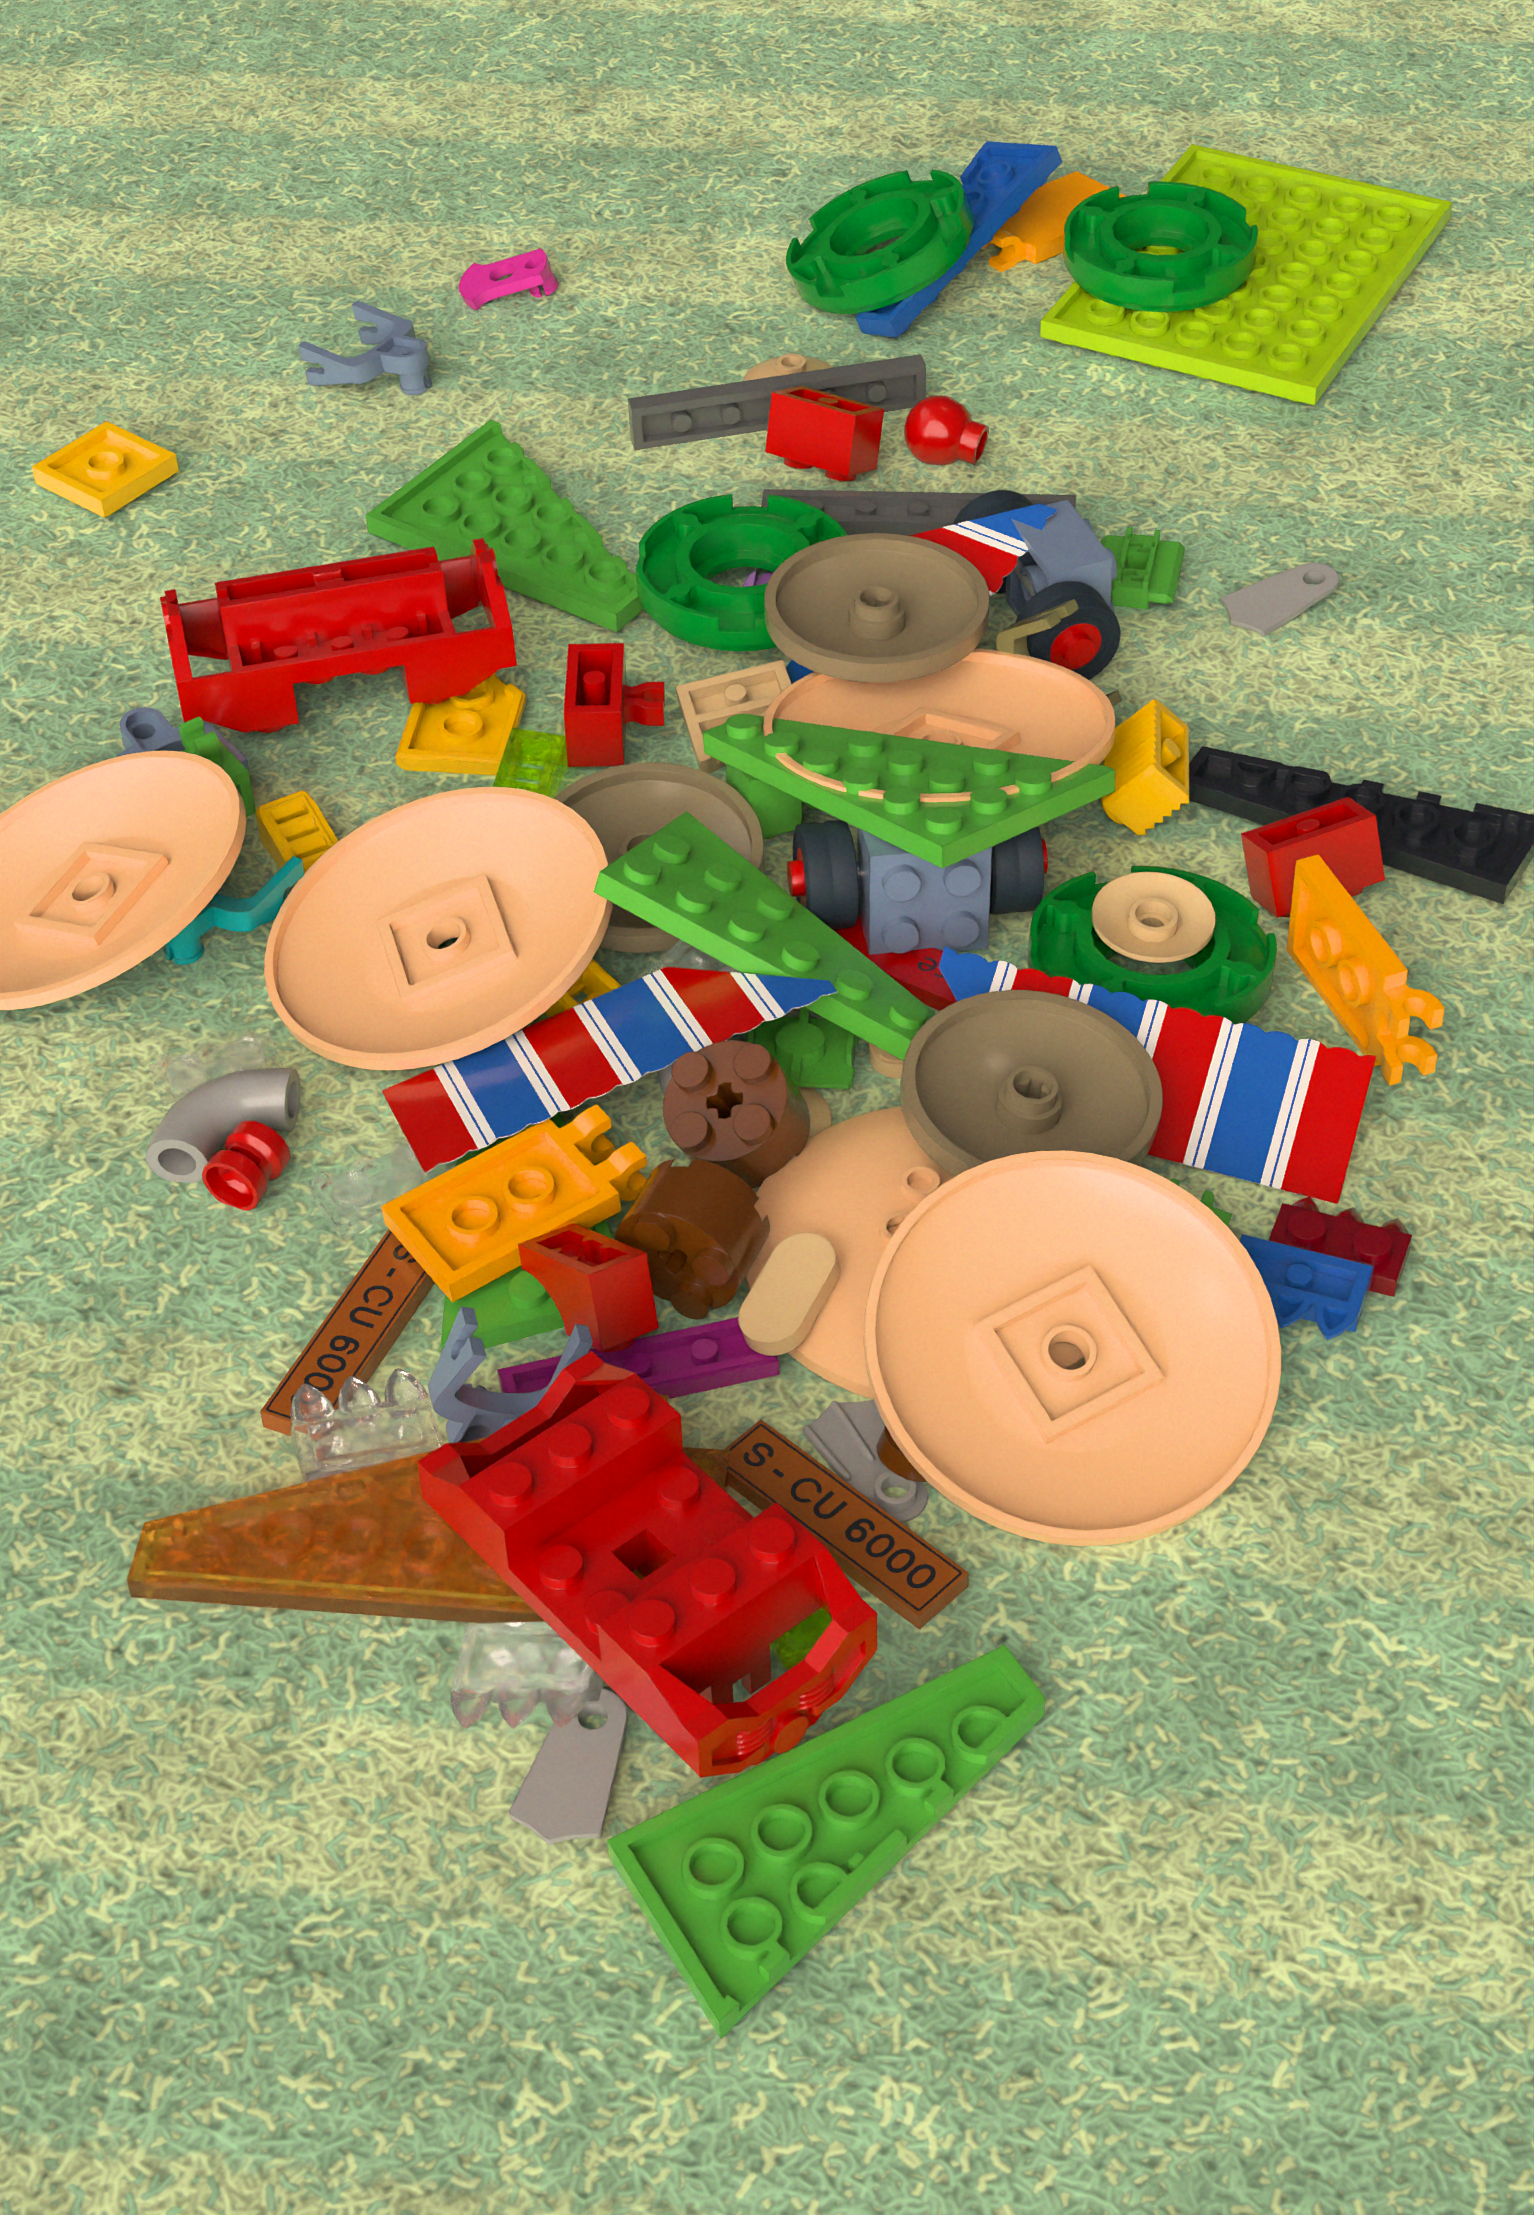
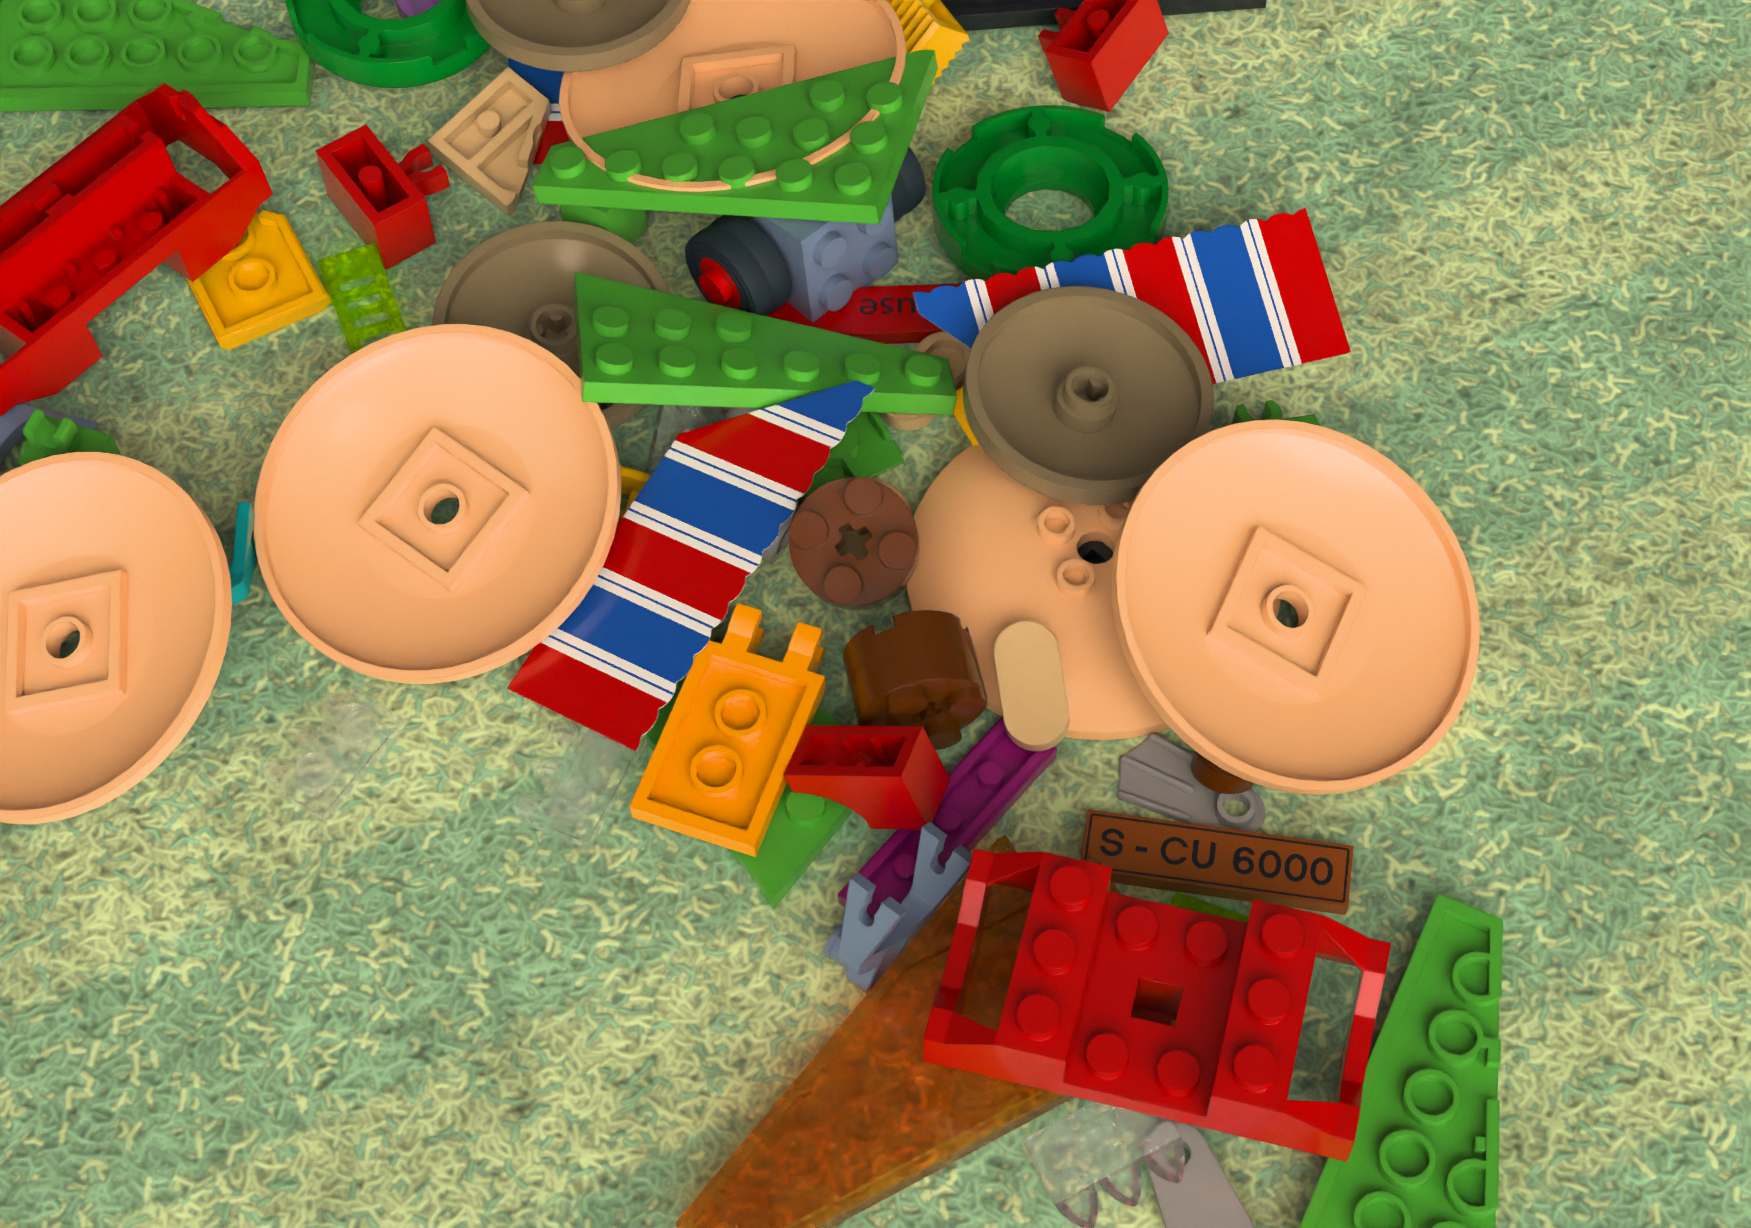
camera: 35 degrees left, 15 degrees up
light grey cylinder [146,1068,301,1183] -> none
red wheel [202,1121,291,1211] -> none
yellow slope [255,790,338,886] -> none
dark orange tile [260,1229,435,1447] -> none
clear plate [290,1368,444,1489] -> none
tan dish [1092,872,1216,963] -> none
blue plate [1240,1234,1374,1340] -> none
dark red plate [1268,1196,1412,1297] -> none
light orange tile [1287,854,1445,1086] -> none

